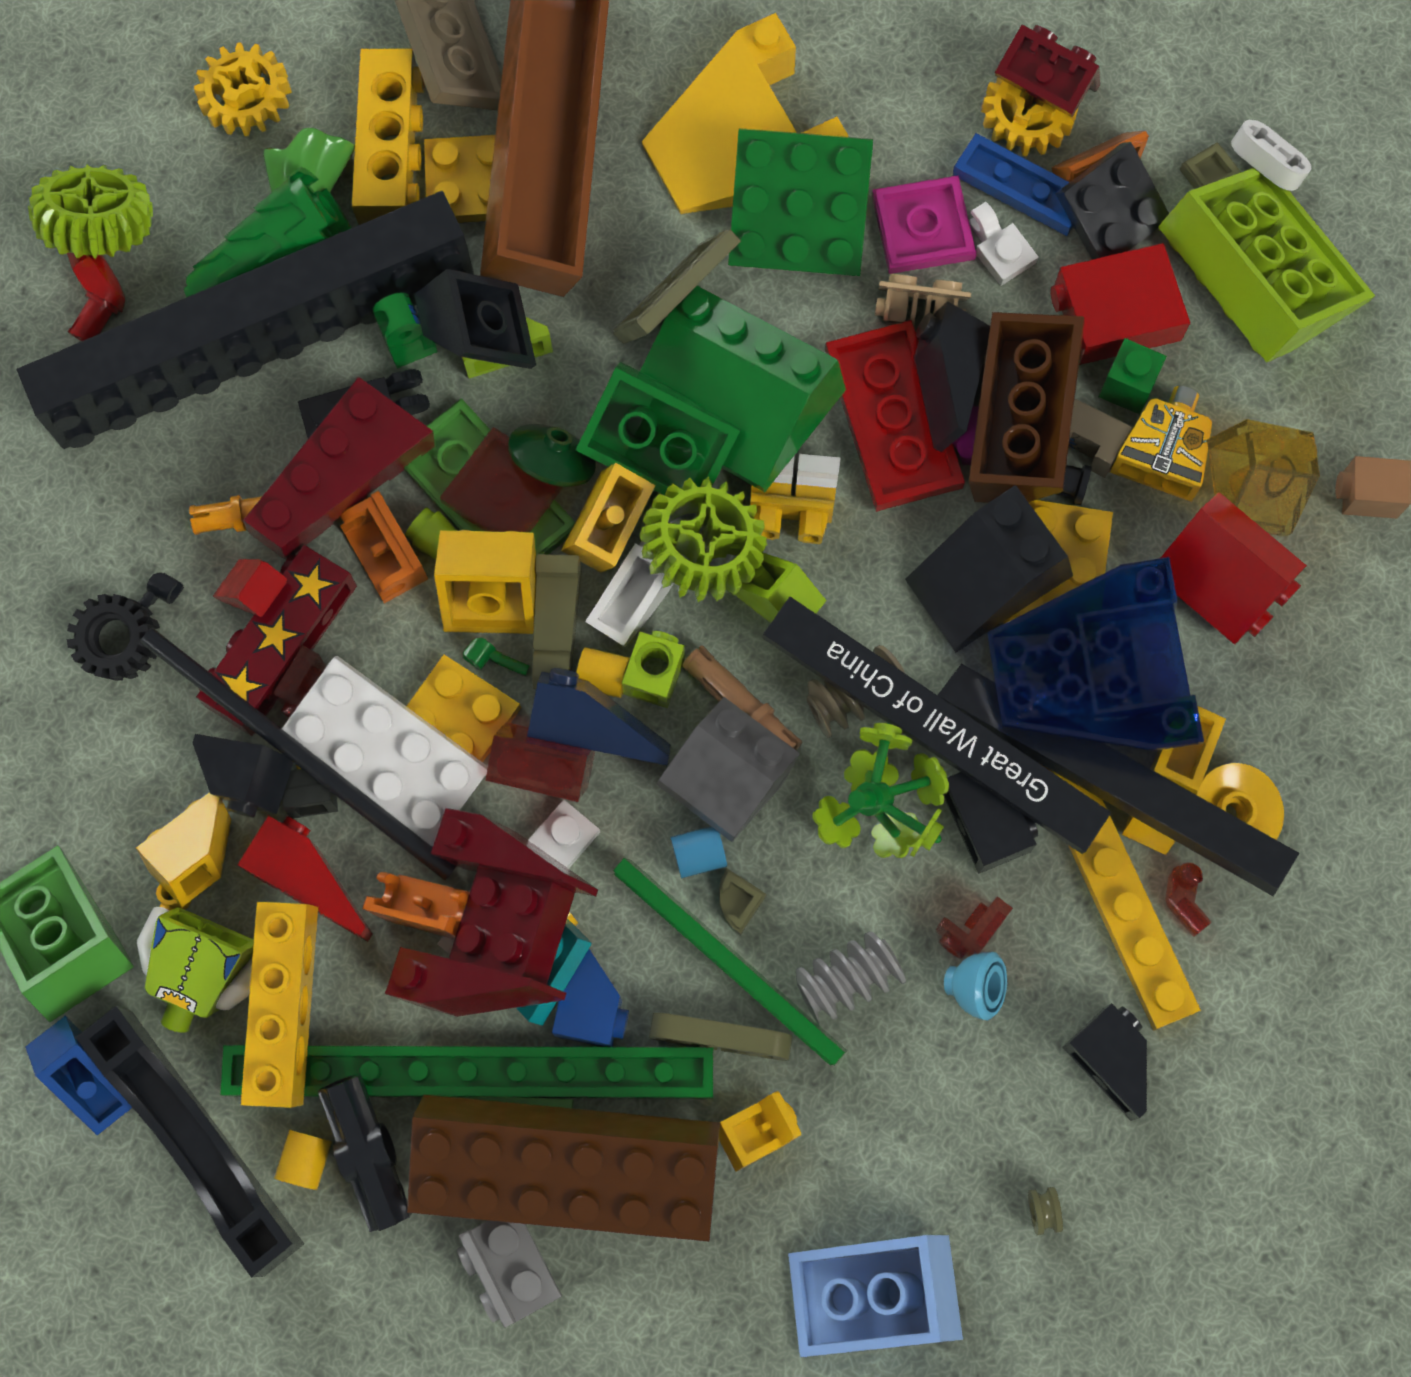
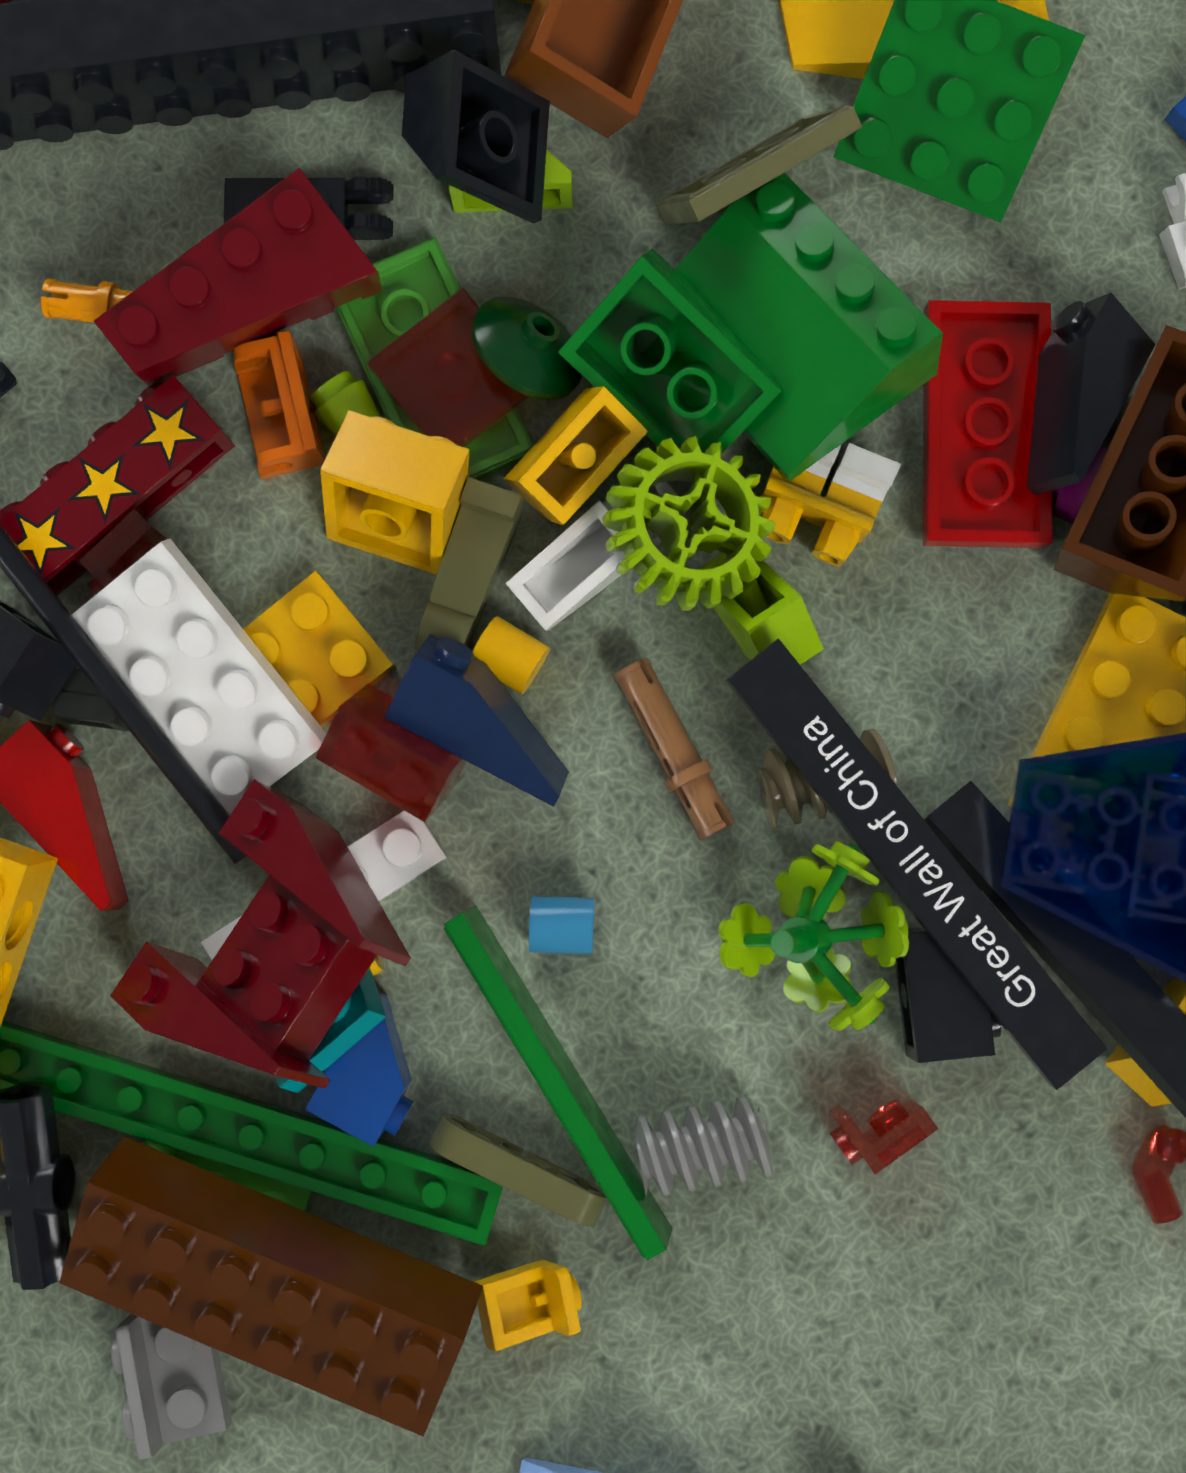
camera: 15 degrees right, 10 degrees up
red slope [213,559,288,617] -> none
orange hinge [362,872,470,939] -> none
green leg [373,293,438,369] -> none
green hand [463,637,530,676] -> none
lime brick [622,631,685,709] -> none
flat silver slope [656,697,800,842] -> none
olive tile [719,868,767,936] -> none
dark pink tile [872,175,976,274] -> none
tan hinge [875,274,971,325] -> none
black slope [905,485,1073,653] -> none
medium azure brick [944,952,1007,1021] -> none
yellow plate [1039,763,1201,1031] -> none
black slope [1062,1003,1147,1121] -> none

